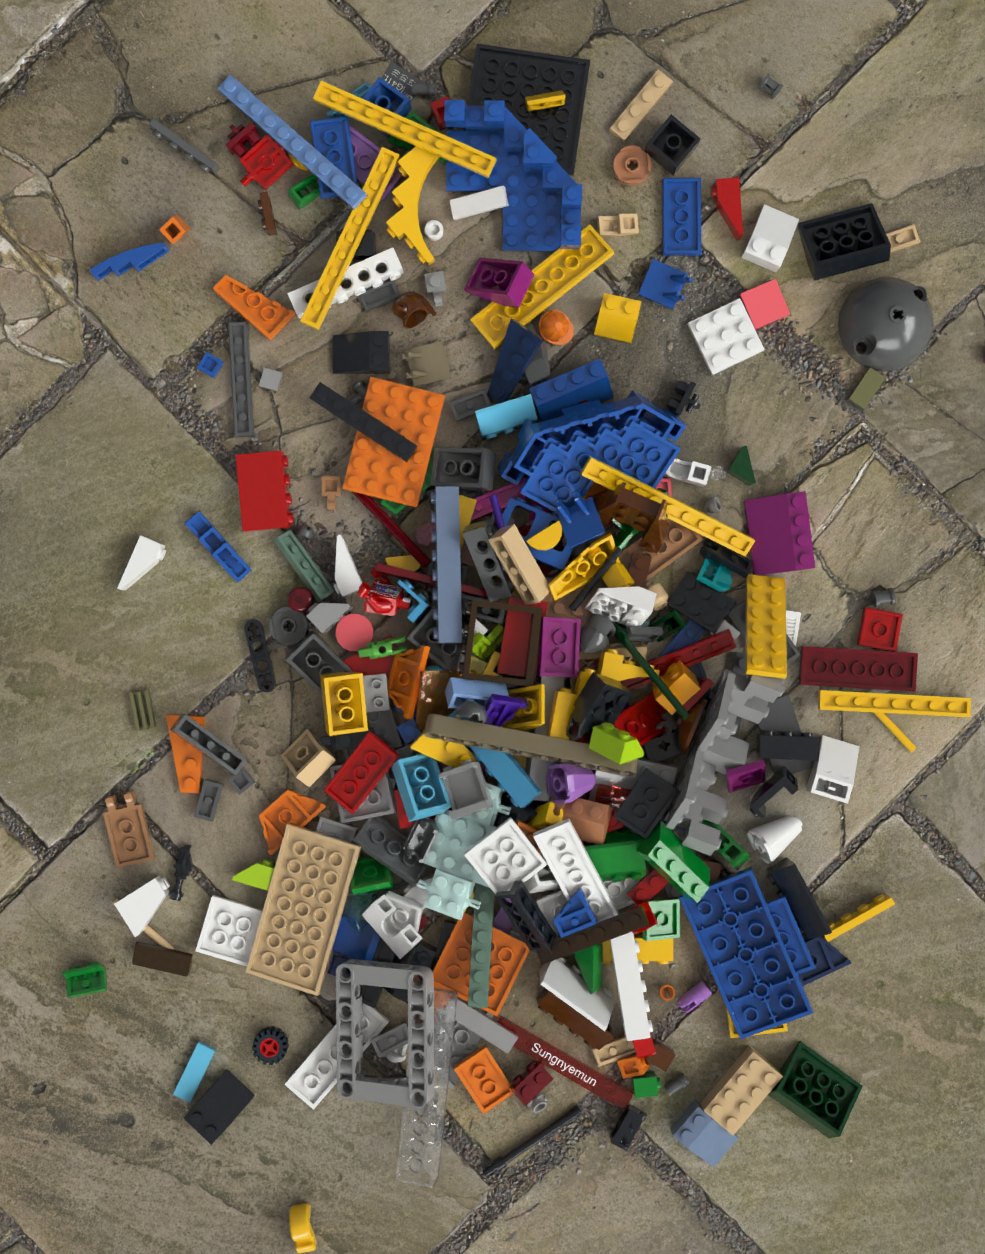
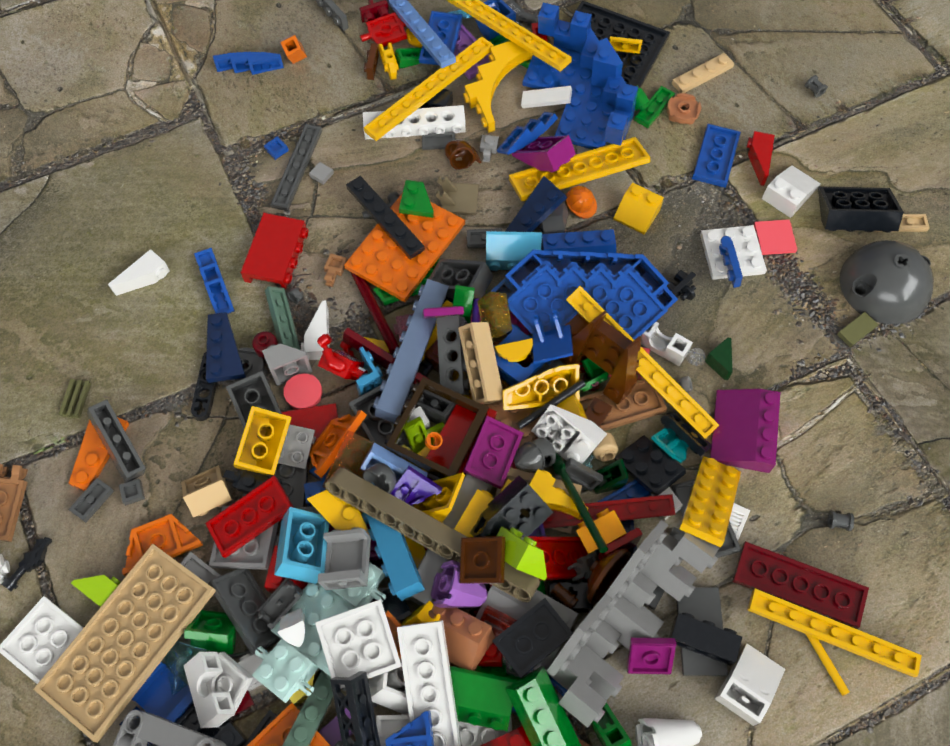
camera: 15 degrees right, 25 degrees down
orange wing [213,275,296,341] -> none
black slope [333,331,390,374] -> none
bright green hinge [358,635,408,659] -> none
white tile [424,220,443,241] -> none
tan slope [596,214,639,237] -> none
blue plate [638,259,693,310] -> none
black brick [644,114,701,176] -> none
black panel [750,766,798,820] -> none
red tile [857,607,903,652] -> none
none -> dark blue wing [206,312,246,383]
none -> white tile [278,608,305,647]
none -> yellow hinge [378,43,399,80]
none -> green wing [399,180,434,218]
none -> magenta tile [423,306,464,319]
none -> orange hinge [425,432,443,450]
none -> green slope [453,285,475,324]
none -> reddish brown tile [460,536,505,584]
none -> clear yellow brick [478,292,513,338]
none -> blue slope [496,112,558,155]
none -> reddish brown pin [550,583,579,609]
none -> green tile [634,86,675,128]
none -> green brick [635,85,650,112]
none -> blue hinge [719,236,743,288]

